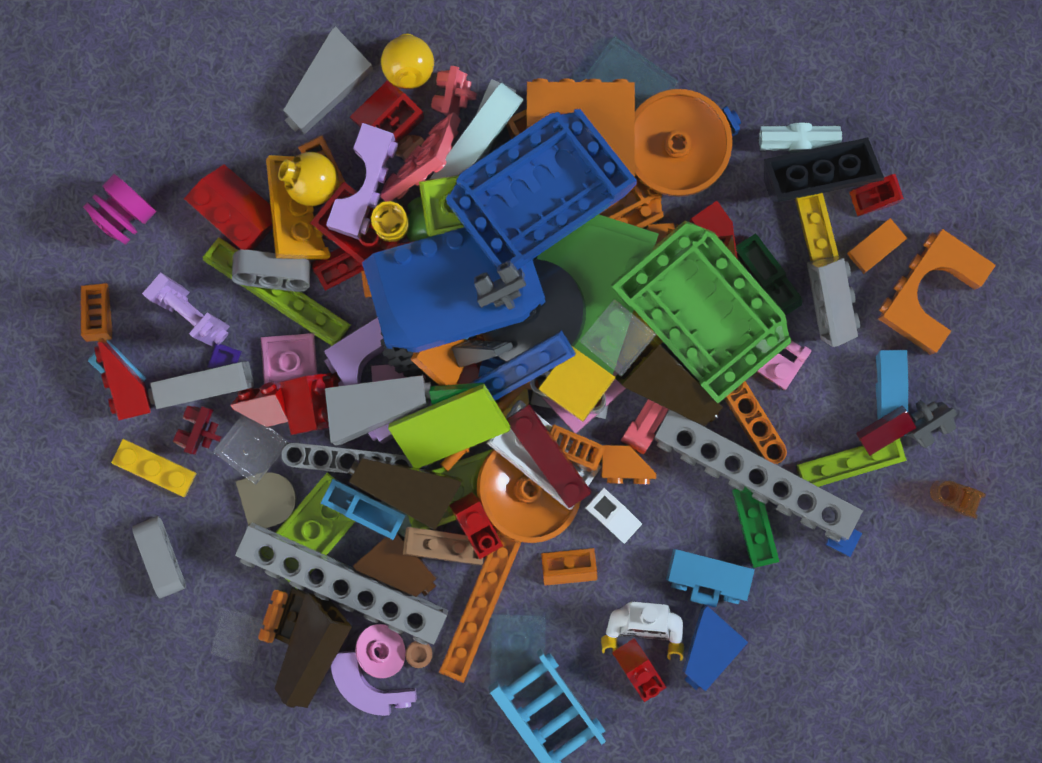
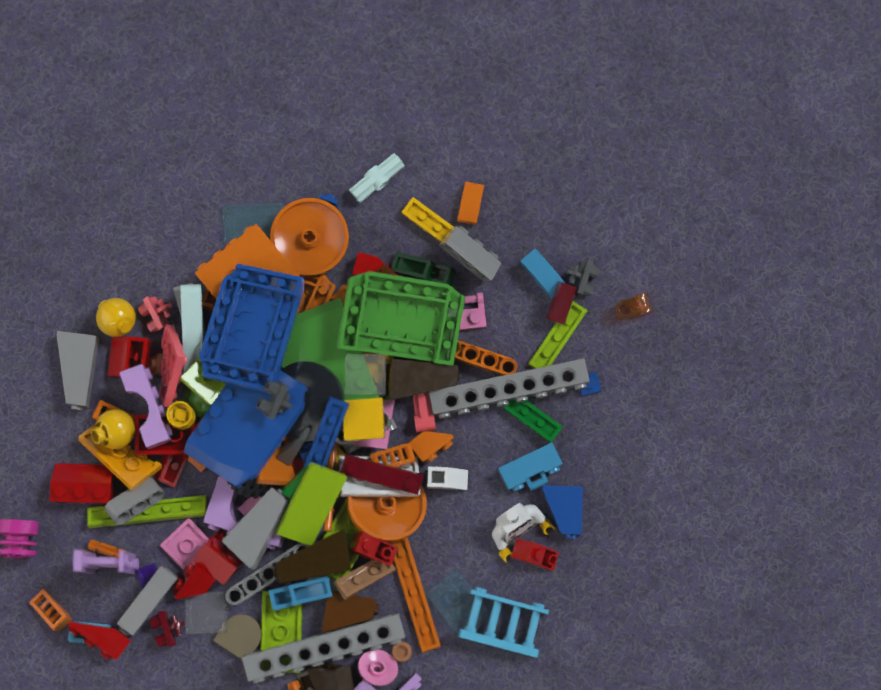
camera: 35 degrees left, 5 degrees down
yellow plate [111,439,197,497] -> none
orange slope [541,548,597,585] -> none
black slope [764,137,884,202] -> none
red slope [849,174,904,217] -> none
orange arch [878,229,996,355] -> none
none -> orange axle [88,539,126,557]

